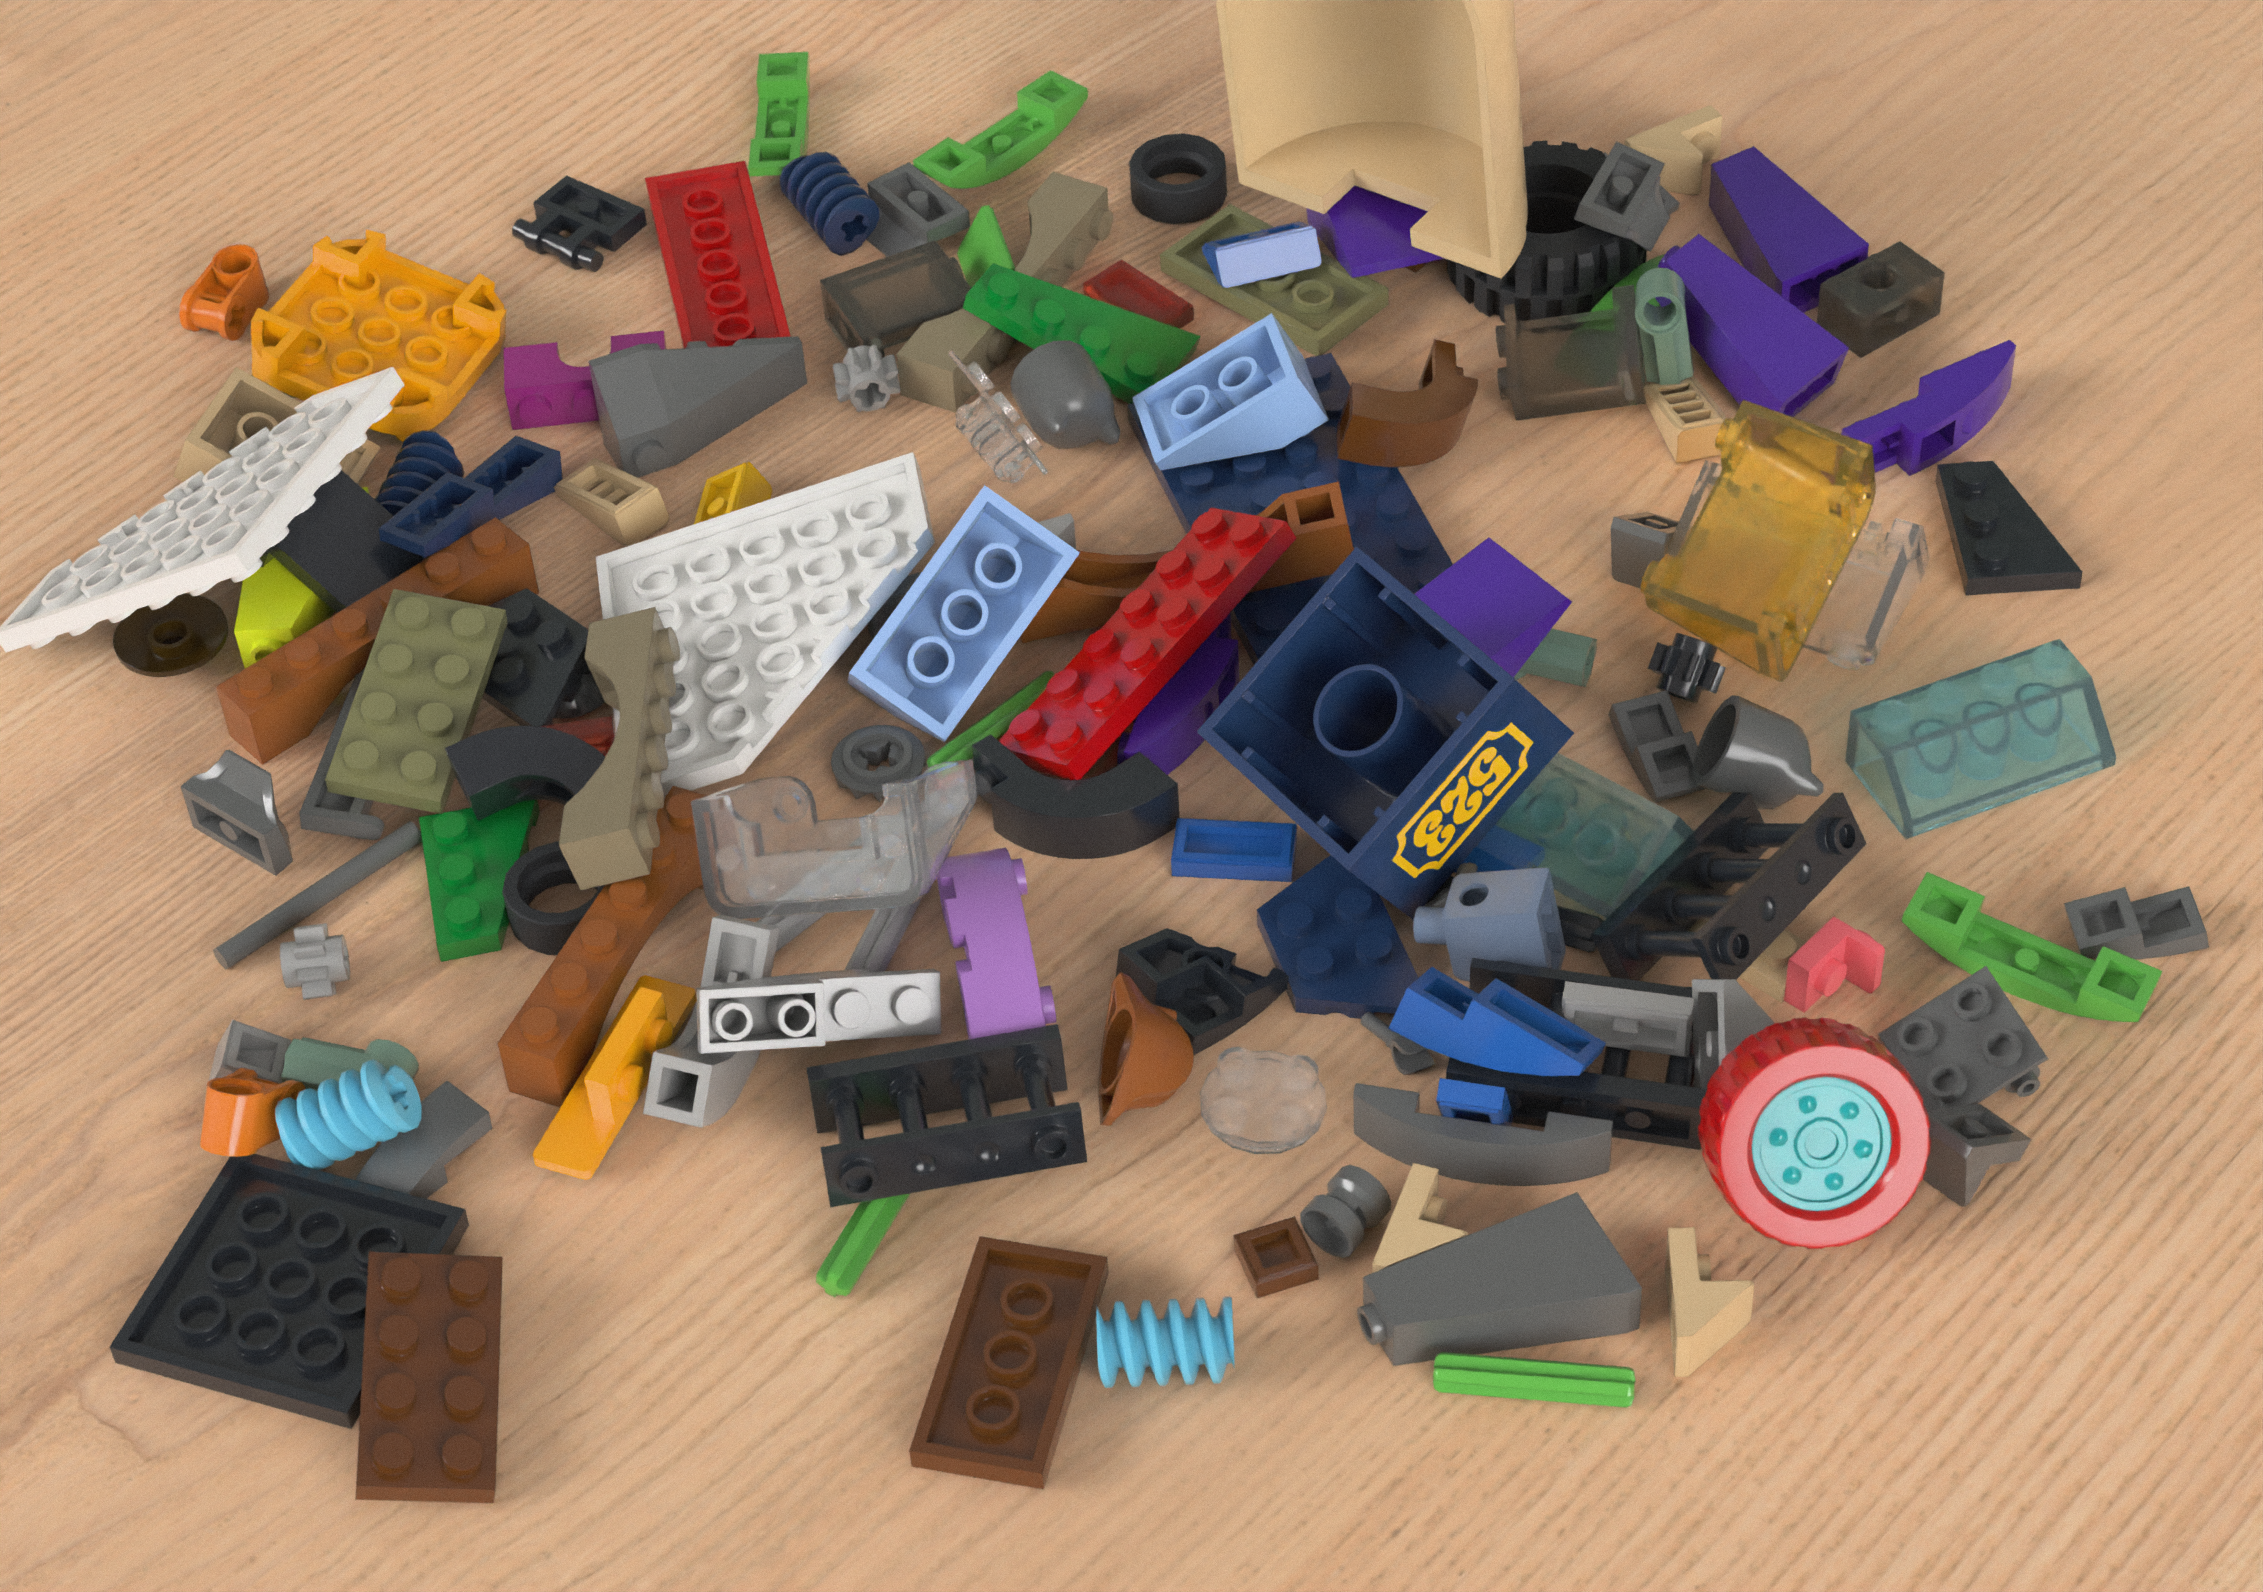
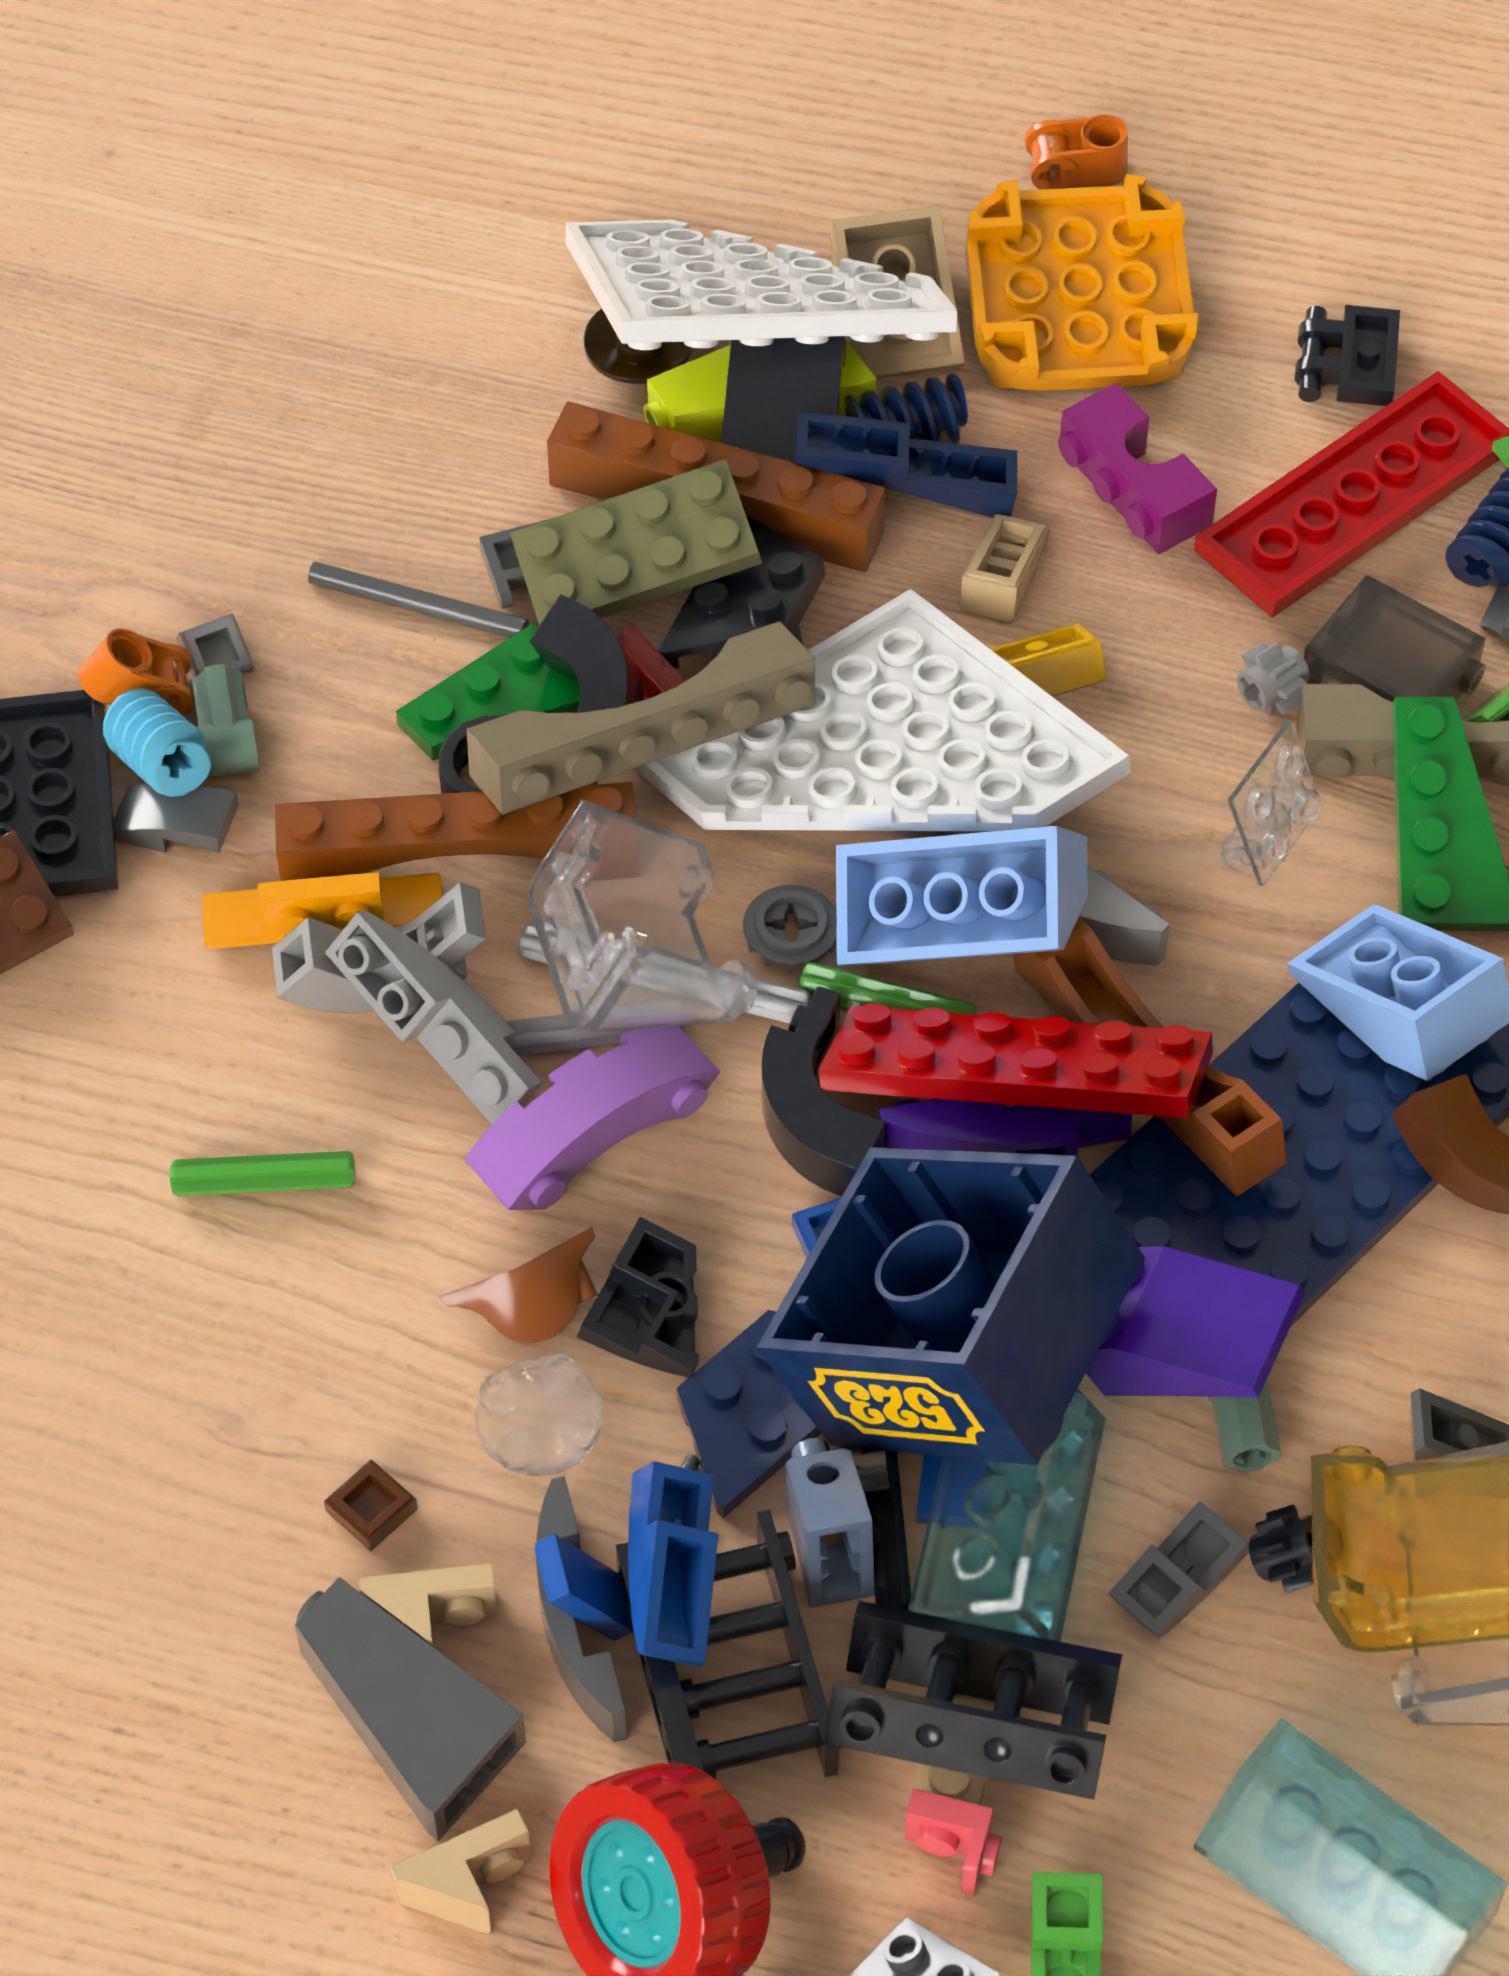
camera: 60 degrees right, 10 degrees up
dark grey slope [181,750,293,876] -> none
light grey gear [280,923,350,1000] -> none
dark grey wedge [588,336,808,478] -> none
black fence [806,1024,1087,1207] -> none
reddish brown plate [909,1236,1109,1490] -> none
dark grey piece [1010,341,1120,449] -> none
medium azure piece [1096,1297,1235,1388] -> none
dark grey wheel [1300,1165,1391,1258] -> none
bright green axle [1433,1352,1635,1408] -> none
light grey tile [1562,981,1694,1057] -> none
dark grey piece [1692,695,1824,809] -> none
light grey slope [1692,979,1775,1089] -> none

